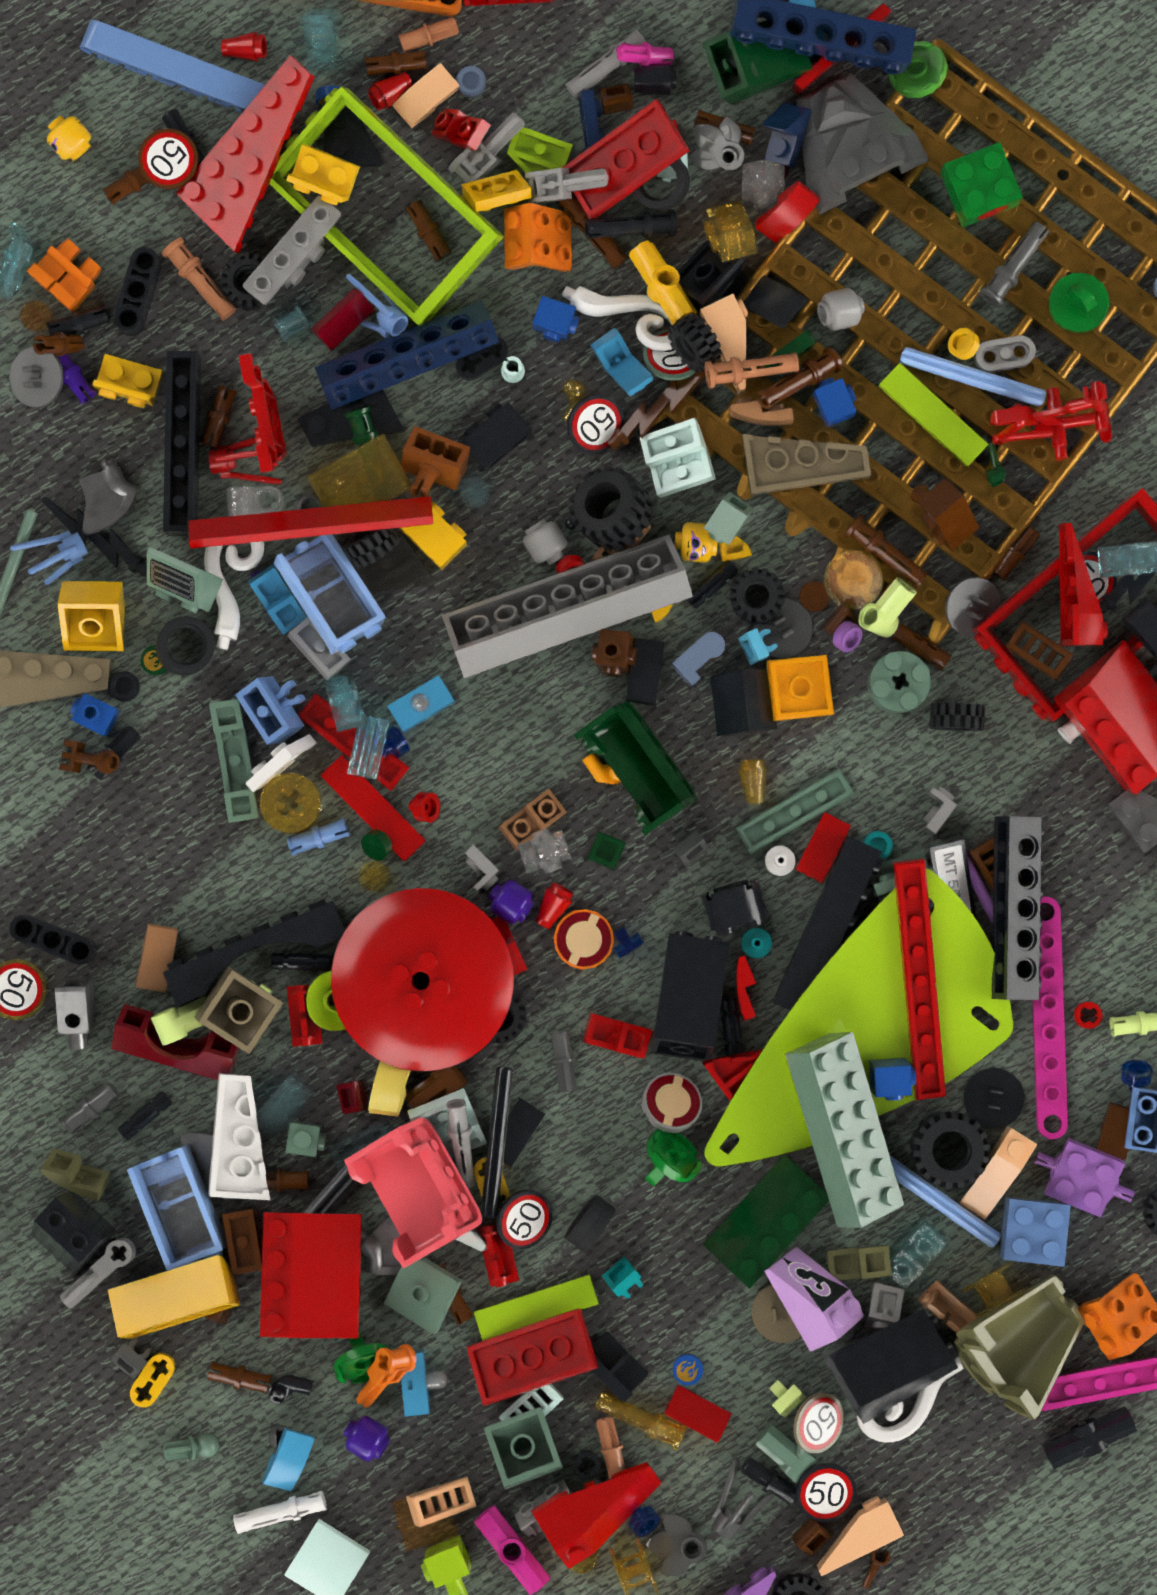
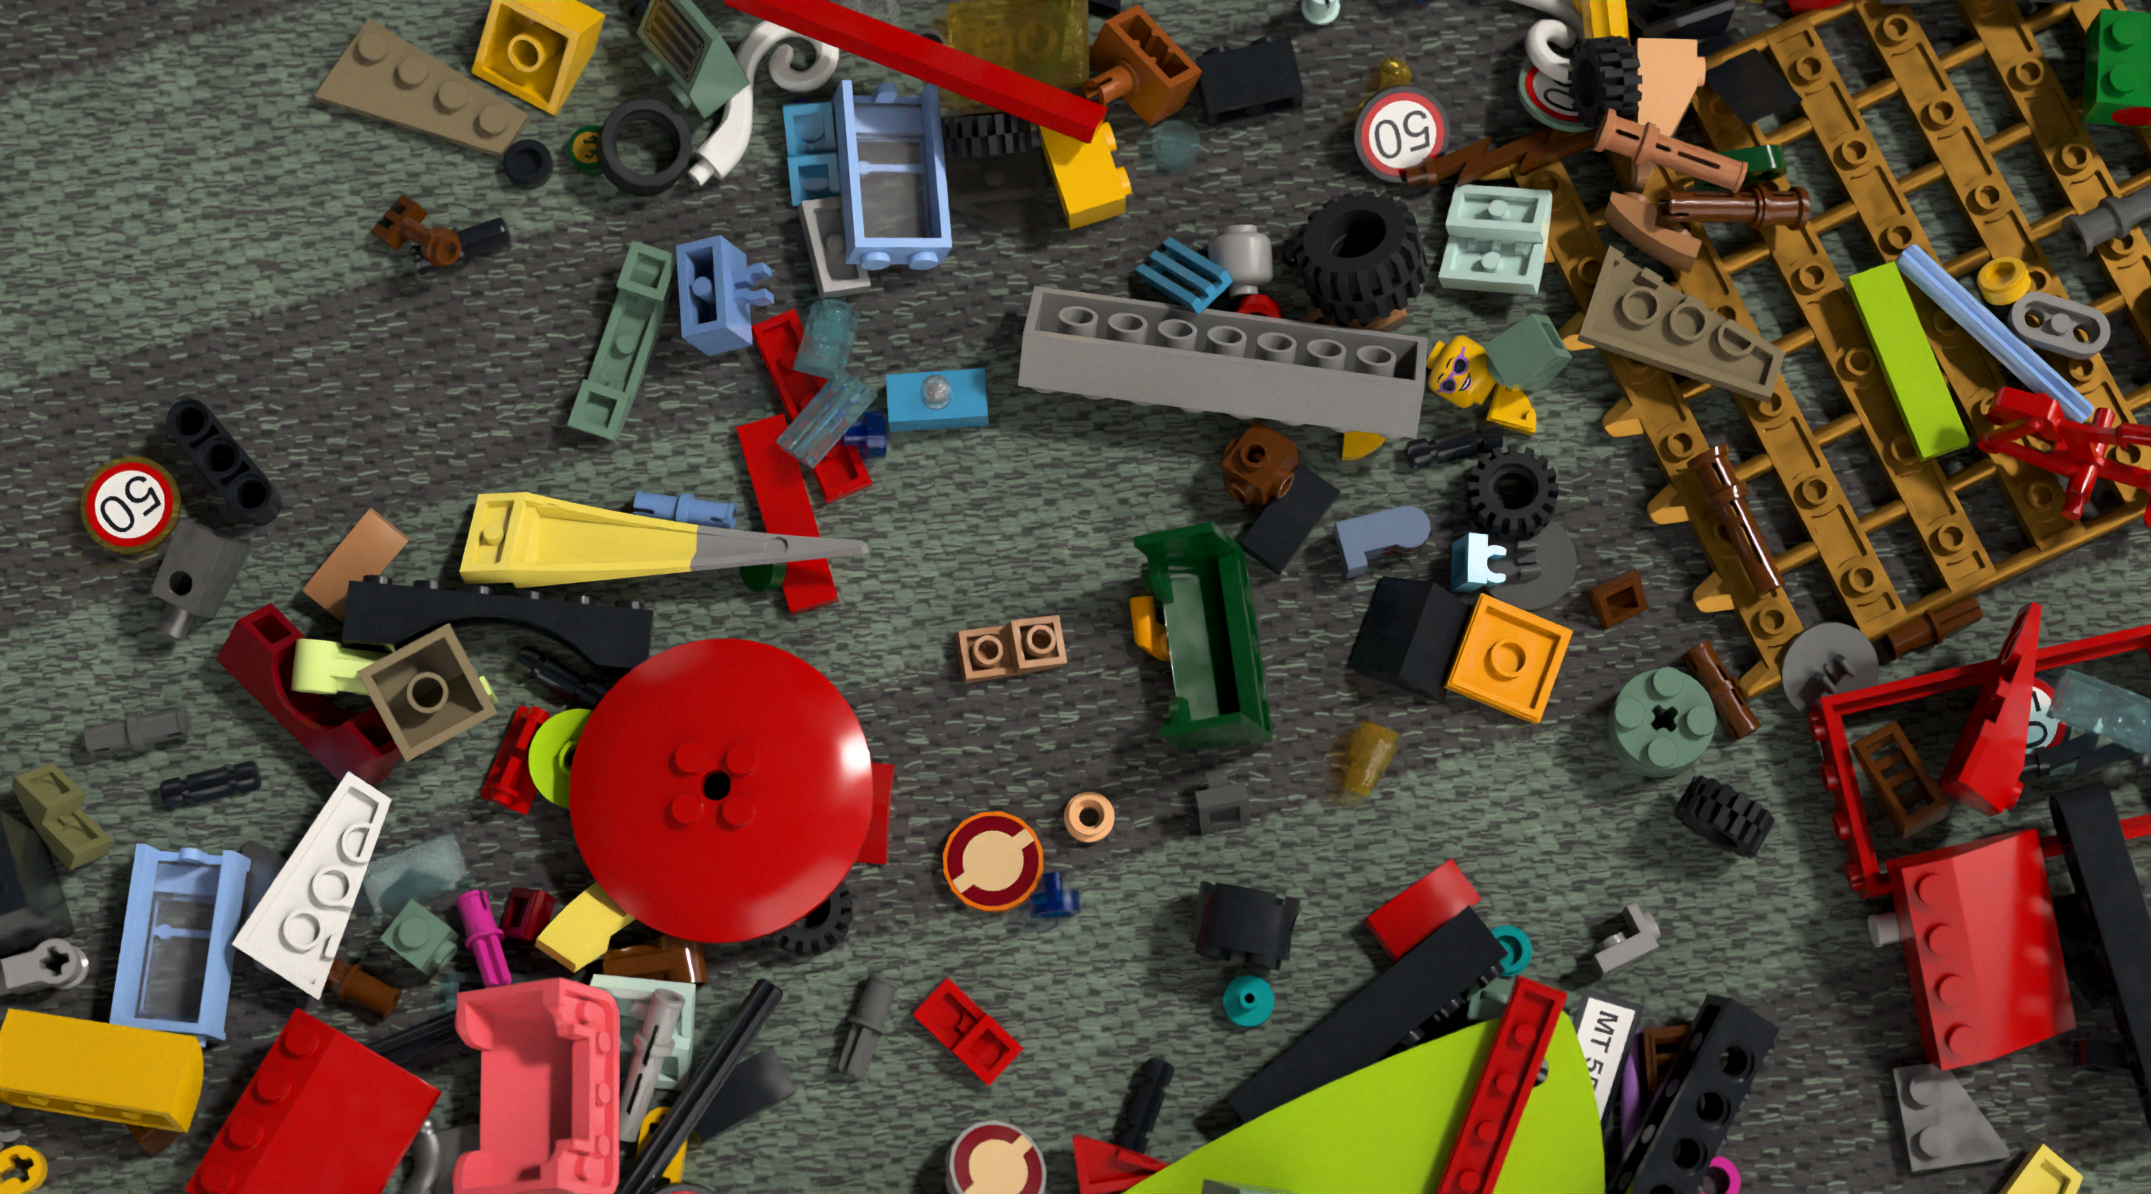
camera: 30 degrees right, 10 degrees down
blue brick [70,693,120,738] -> none
reddish brown panel [222,1207,263,1275] -> none
white wing [246,734,317,792] -> none
clear yellow piece [260,773,322,834] -> none
clear yellow tile [359,861,390,891] -> none
red tile [408,792,440,823] -> none
light grey bracket [465,844,500,892] -> none
dark purple head [488,880,535,924] -> none
clear brick [517,828,572,874] -> none
red cone [535,882,574,929] -> none
dark green tile [587,831,626,871] -> none
dark azure bracket [590,328,654,396] -> none
black slope [650,931,729,1062] -> none
sand green tile [735,768,854,854] -> none
red slope [735,955,756,1021] -> none
white tile [765,846,795,876] -> none
reddish brown piece [799,582,830,612] -> none
blue brick [812,377,857,428] -> none
light grey head [817,288,865,331] -> none
clear yellow tile [824,549,884,609] -> none
medium lavender tile [833,621,862,653] -> none
yellowish green piece [858,577,917,638] -> none
reddish brown brick [911,478,980,551] -> none
dark green hand [985,443,1006,487] -> none
none -> dark pink axle [455,890,512,989]
none -> light yellow plate [460,492,869,589]
none -> light nougat plate [1064,792,1114,843]
none -> dark azure tile [1135,236,1233,315]

